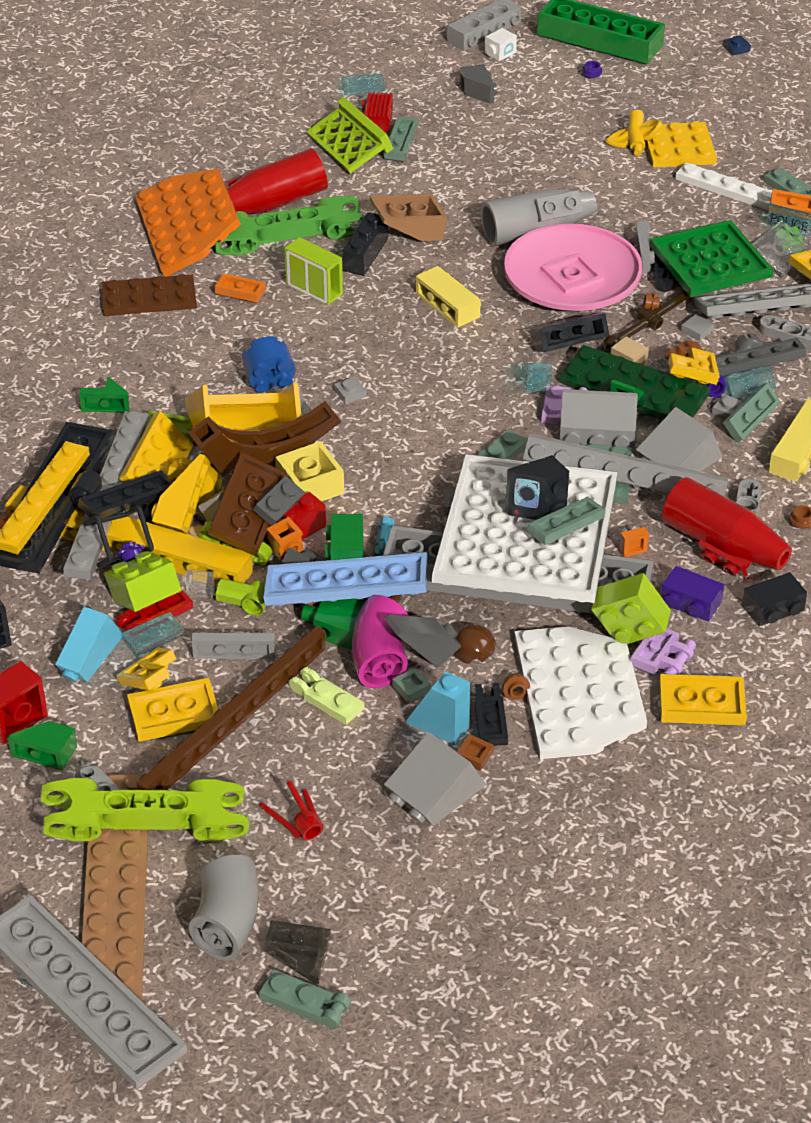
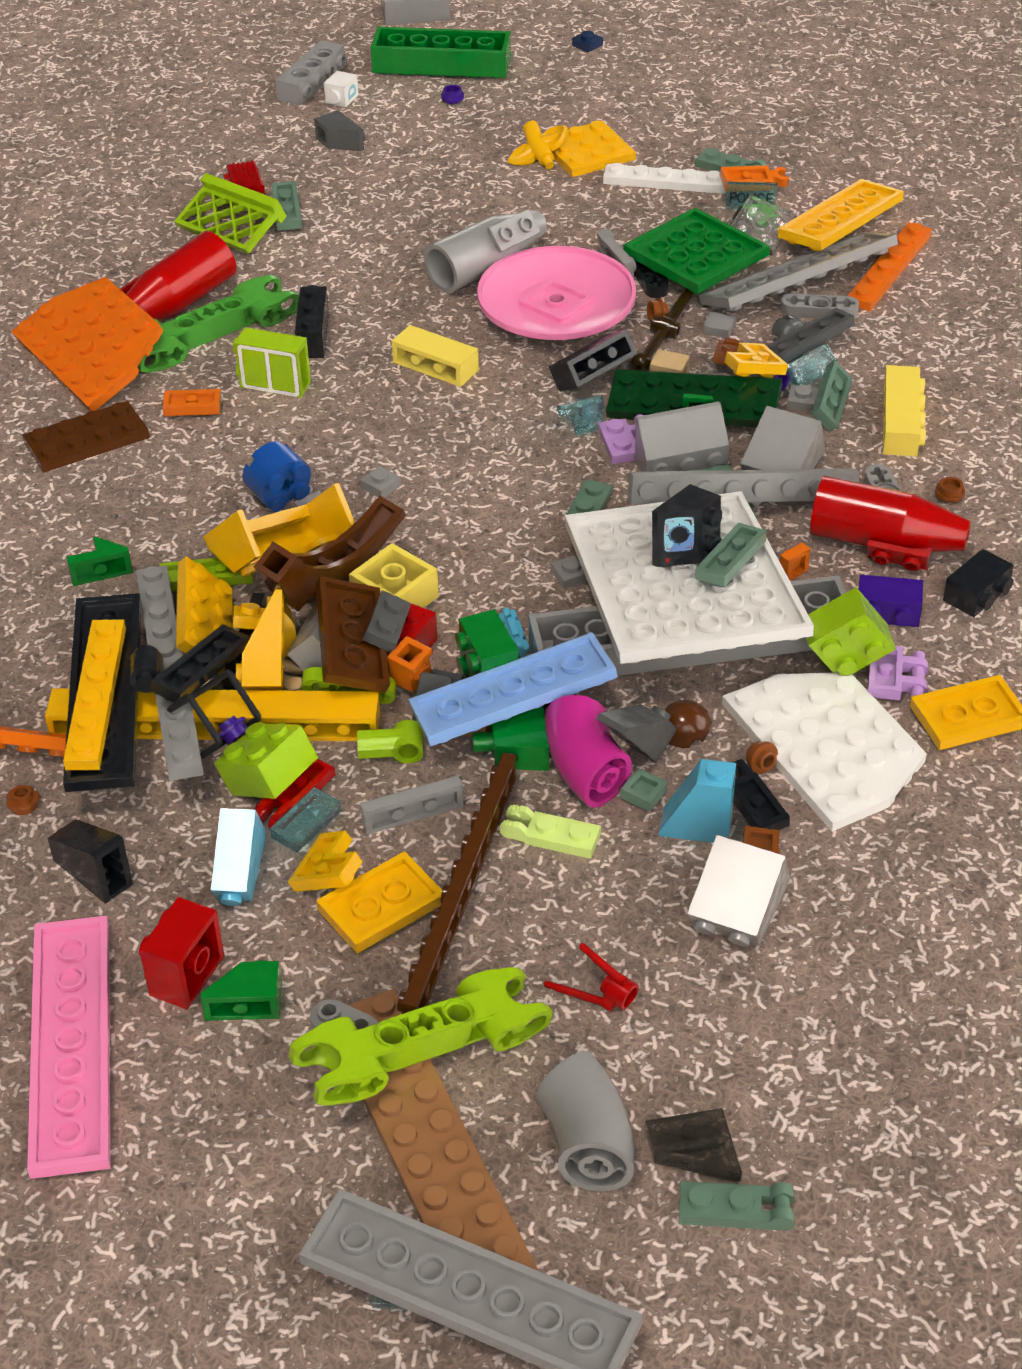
camera: 20 degrees left, 0 degrees up
clear brick [184,570,215,599] -> none
clear light blue plate [341,73,385,95] -> none
medium nougat slope [369,194,447,242] -> none

